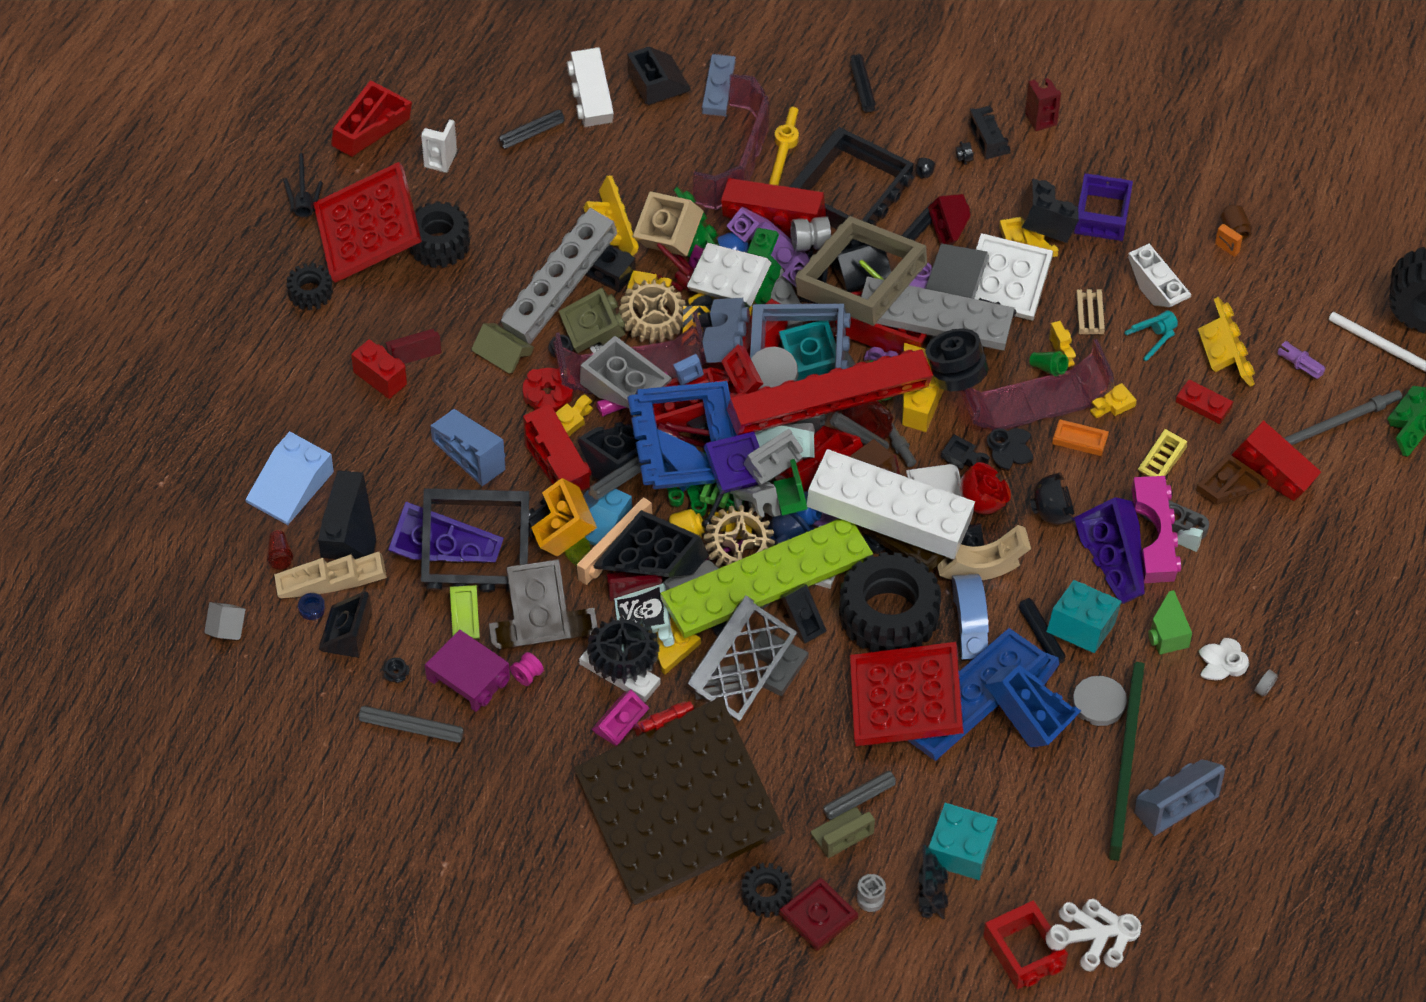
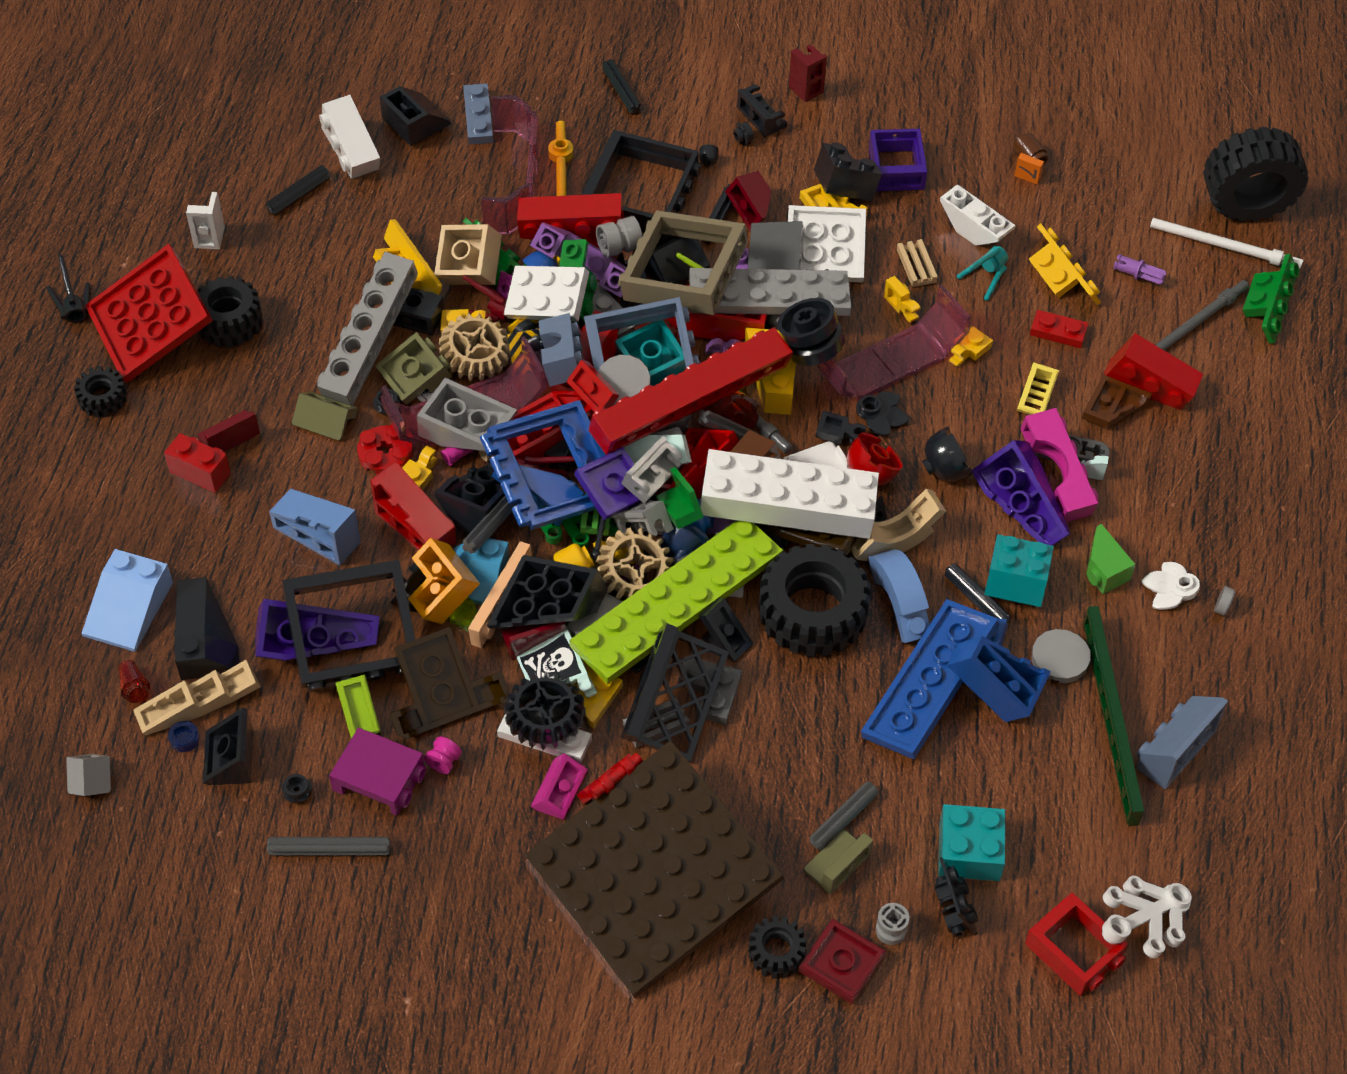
camera: 15 degrees left, 0 degrees up
red wedge [331,80,412,157] -> none
medium blue tile [673,354,704,385] -> none
red plate [850,642,964,746] -> none
green cone [1029,351,1069,376] -> none
orange tile [1052,419,1109,456] -> none

